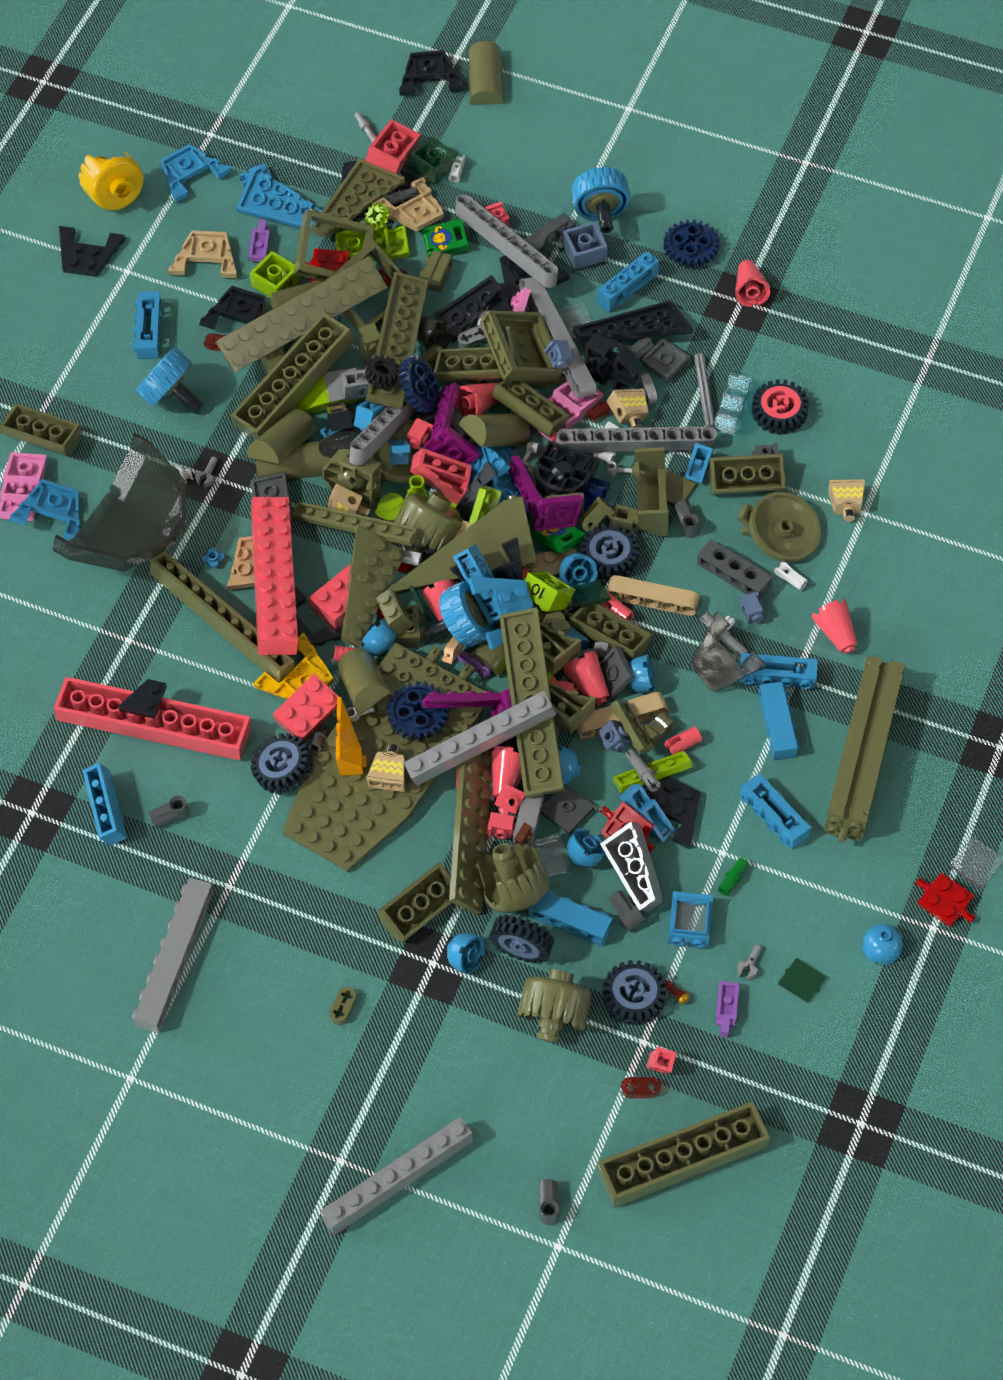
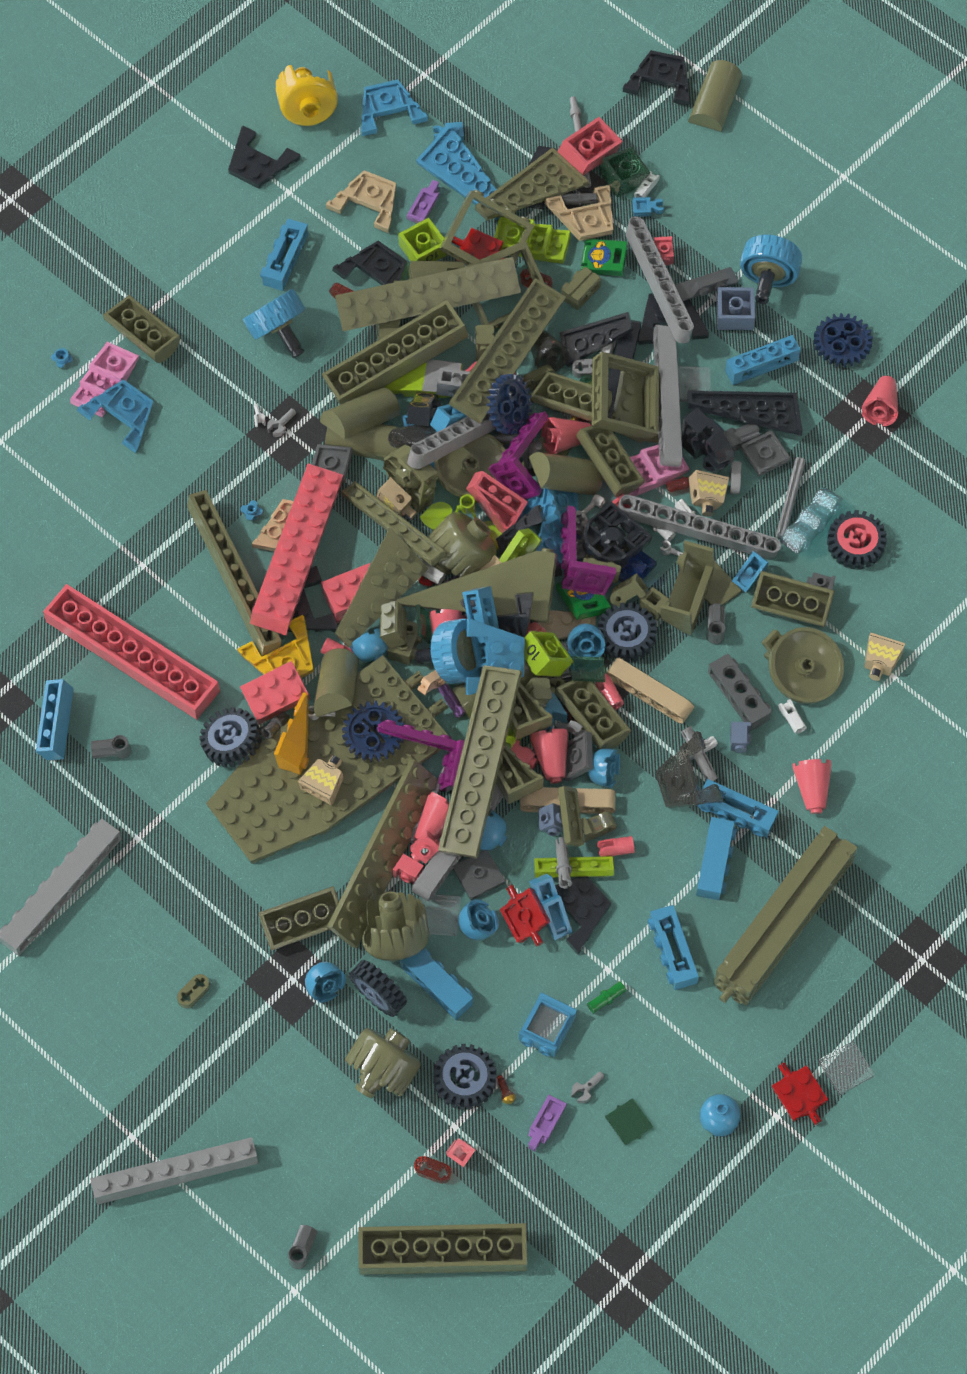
camera: 20 degrees right, 5 degrees up
clear smoke windscreen [53,433,186,572] -> none
black wing [118,679,167,719] -> none
lime gear [364,202,389,230] -> none
black tyre [365,355,400,389] -> none
dark azure slope [387,439,410,465] -> none
light grey brick [403,691,556,786] -> none
coral brick [407,418,433,450] -> none
bright pink wing [510,288,531,312] -> none
copper plate [514,822,533,847] -> none
sand blue brick [543,340,573,369] -> none
light grey wedge [600,822,664,912] -> none
dark grey piece [609,890,645,931] -> none
none -> dark azure plate [632,197,663,217]

